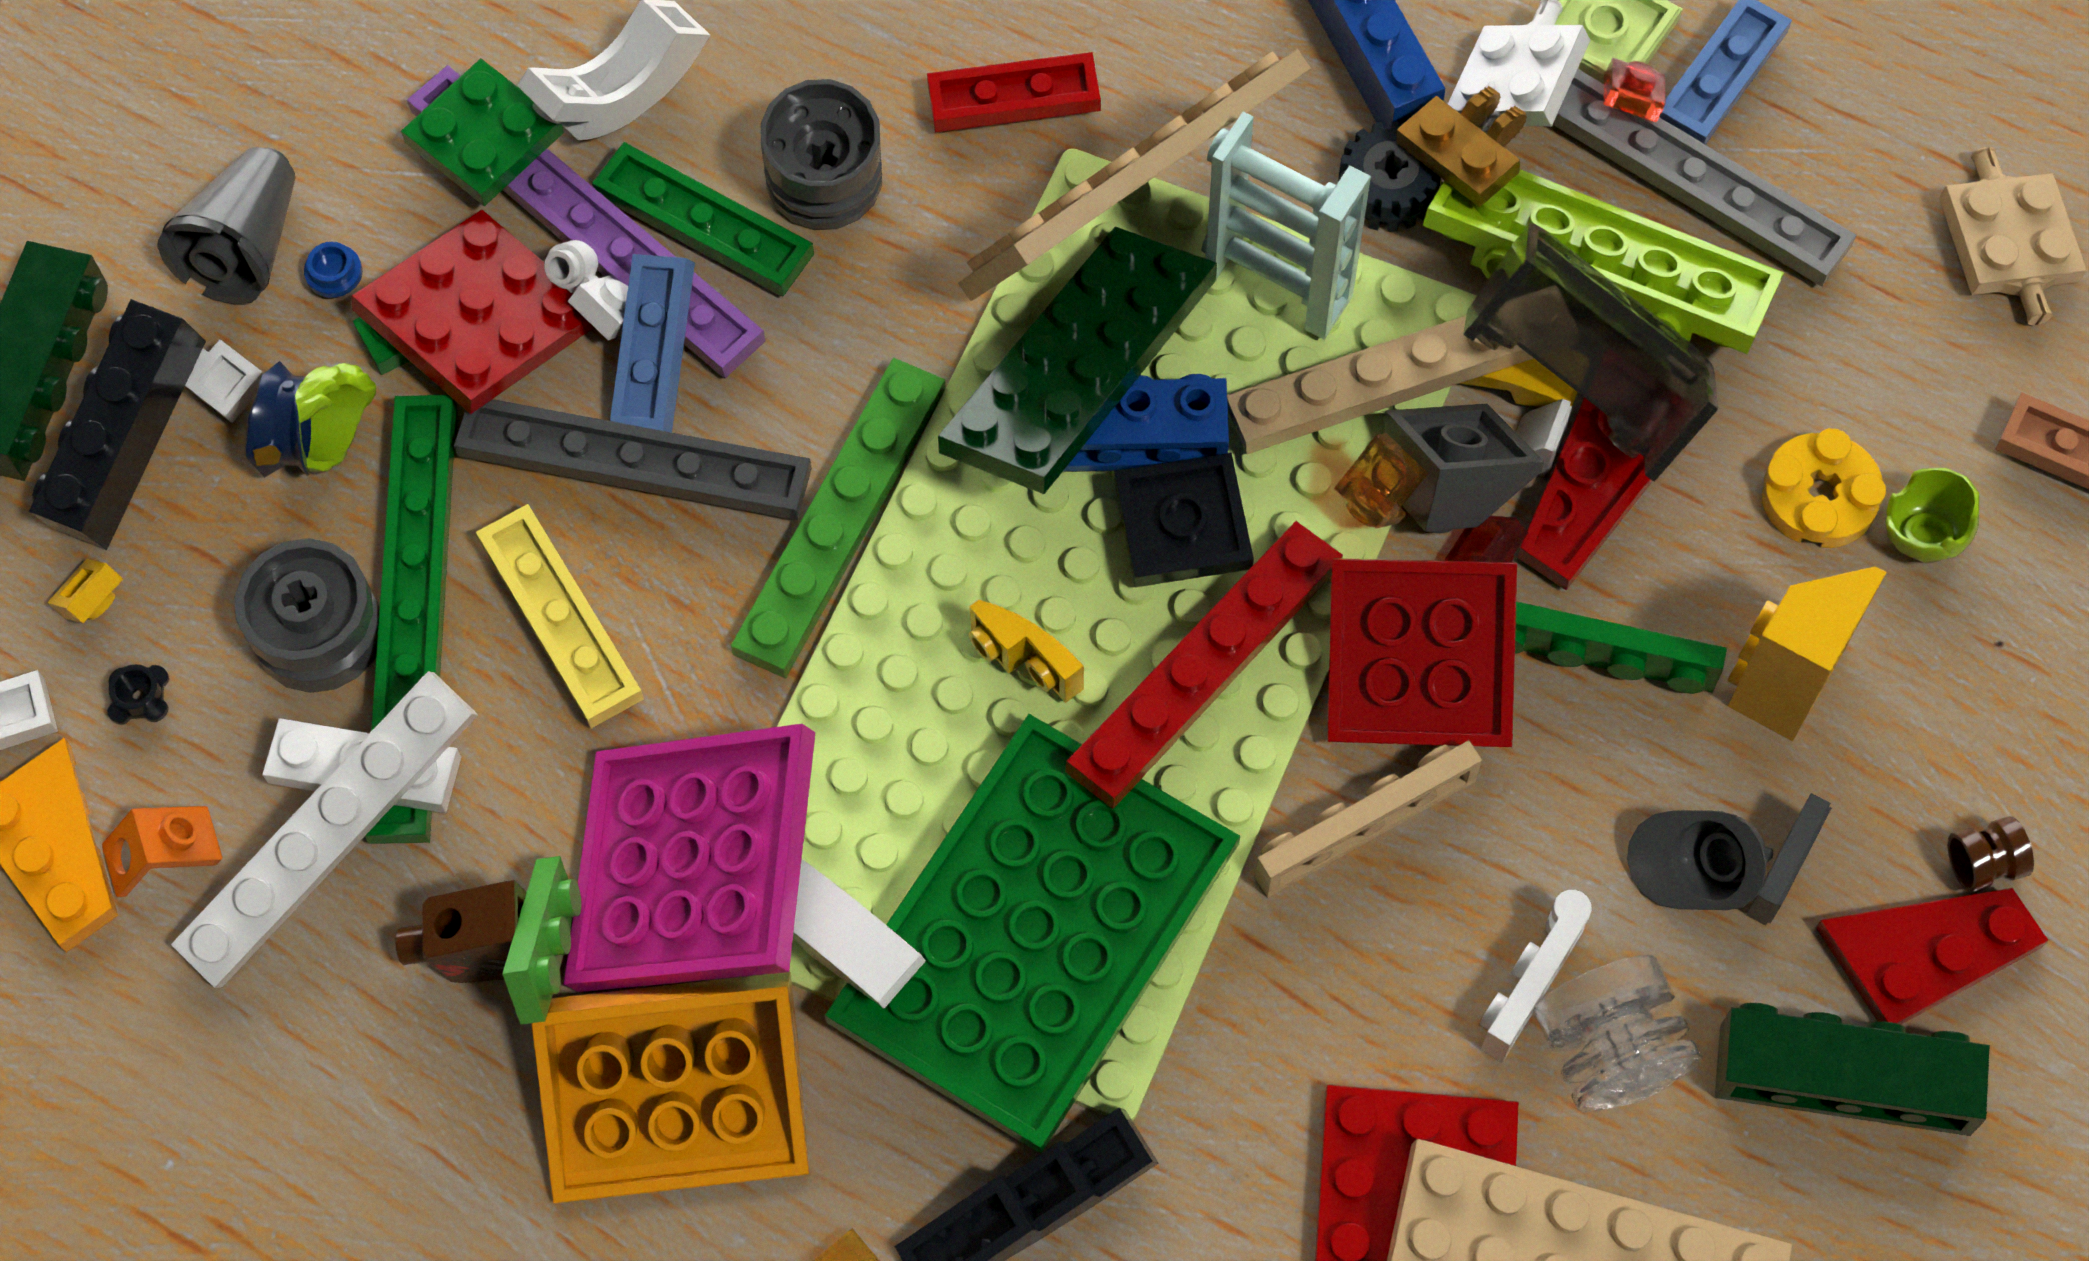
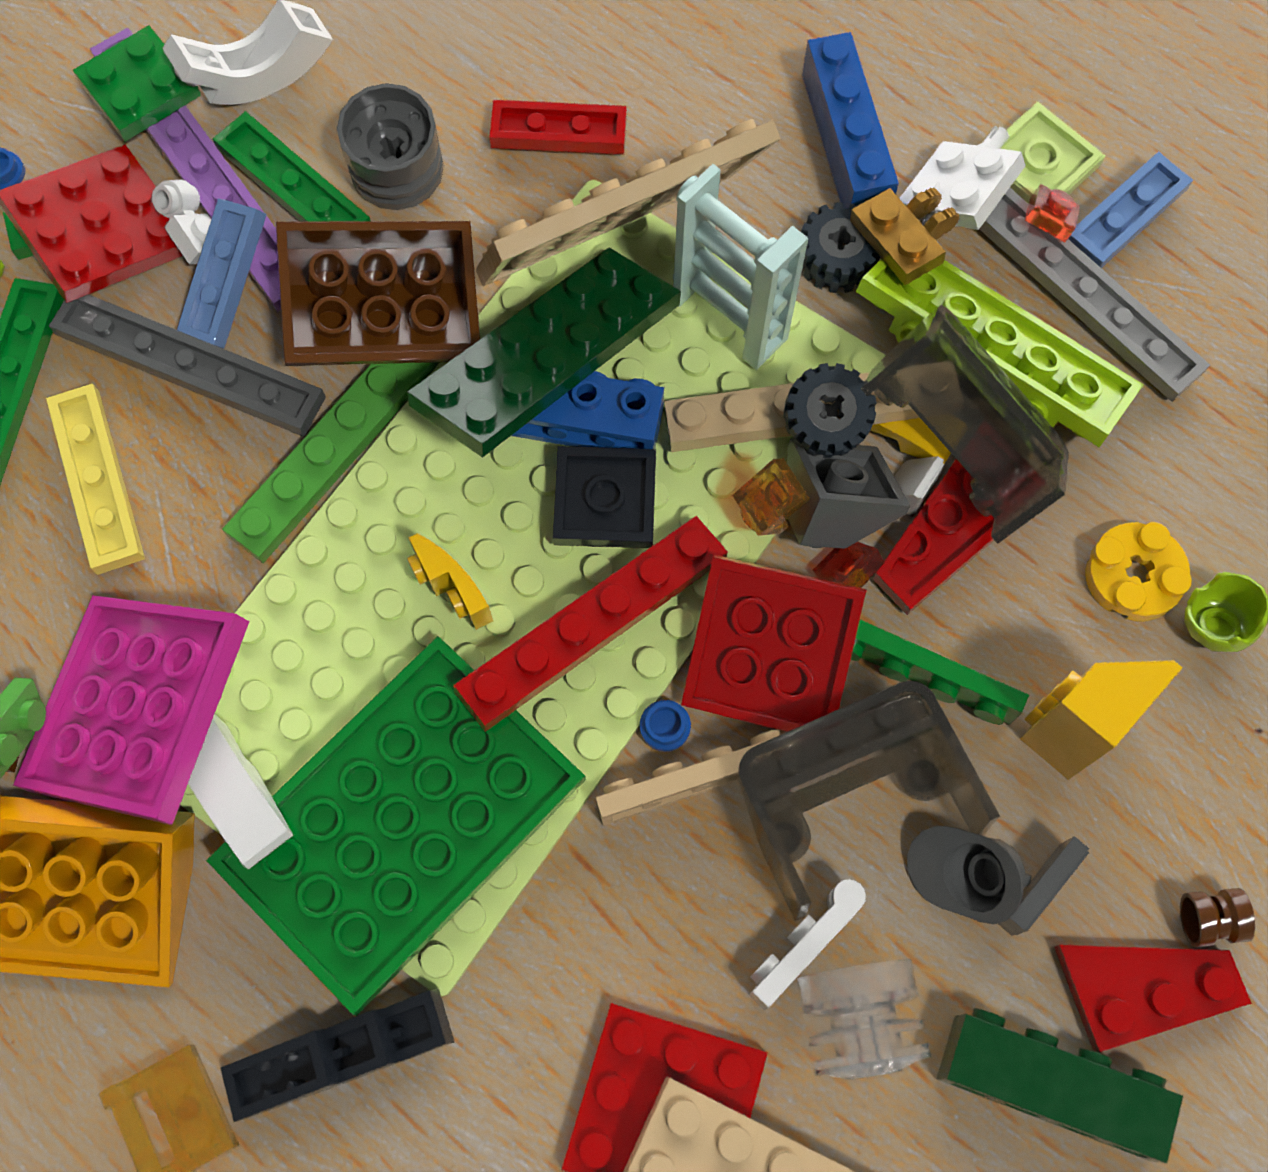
camera: 10 degrees right, 5 degrees up
none -> reddish brown slope [276,221,480,366]
none -> blue plate [640,700,691,752]
none -> clear smoke windscreen [738,681,1000,921]
none -> black wheel [784,363,877,458]

